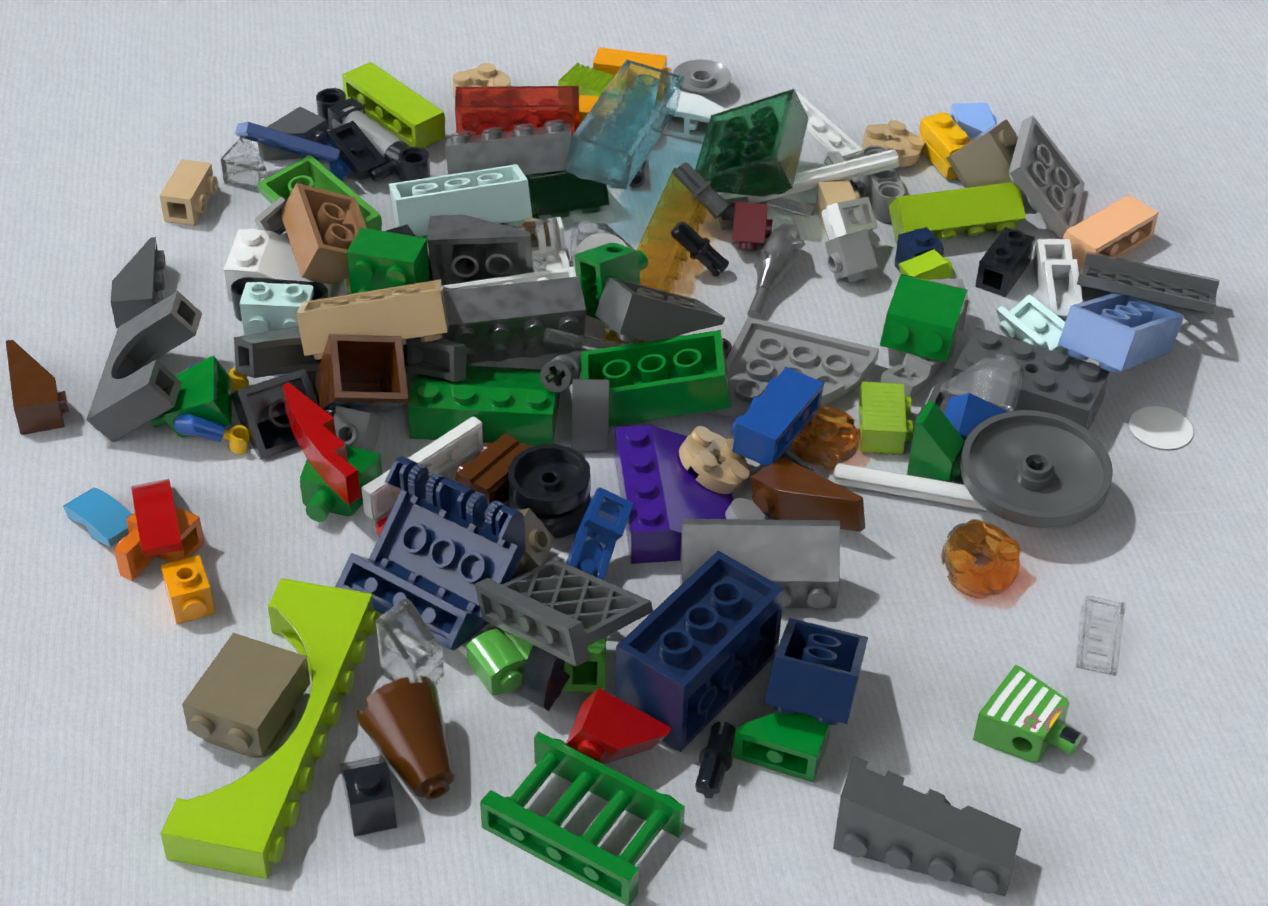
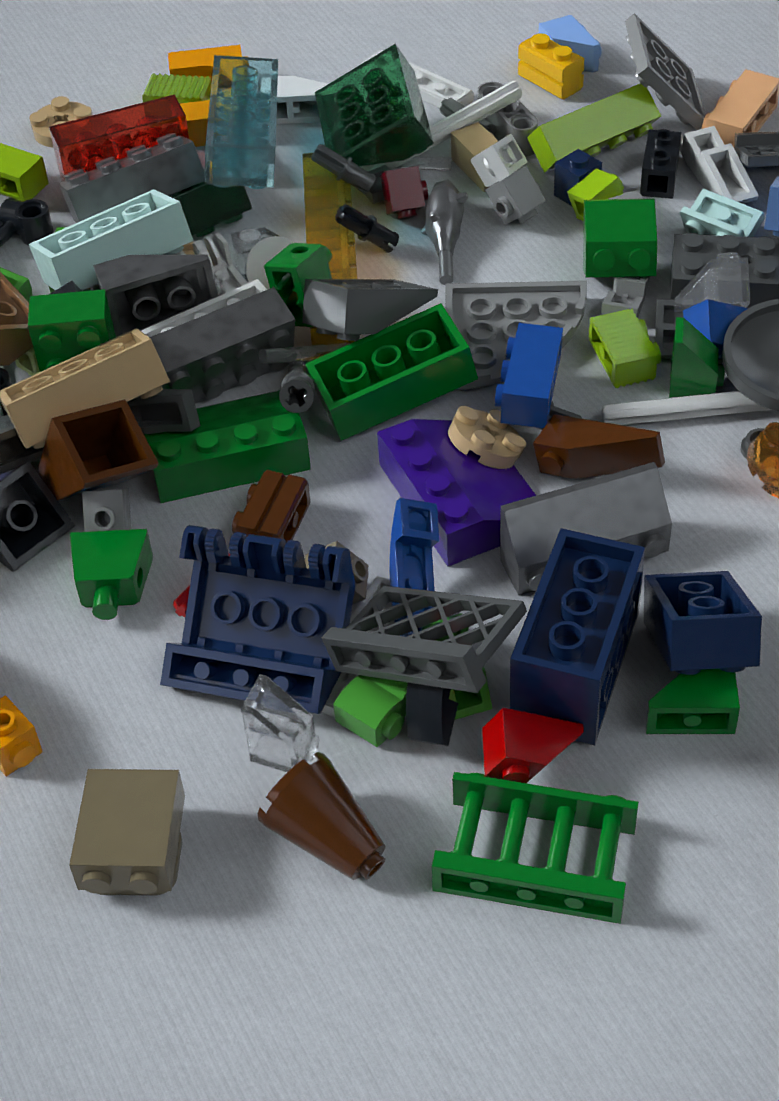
camera: 15 degrees left, 5 degrees up
lime arch [160,578,379,879] -> none
red slope [282,382,361,505] -> none
black slope [340,755,397,837] -> none
white tile [361,416,483,520] -> none
black wheel [508,444,591,538] -> none
dark grey slope [572,379,609,451] -> none
light grey dish [673,59,731,95] -> none
black axle [695,722,736,798] -> none
light grey tile [725,498,765,520] -> none
clear orange plate [790,406,860,470] -> none
tan plate [862,120,925,167] -> none
dark tan slope [947,119,1018,188] -> none

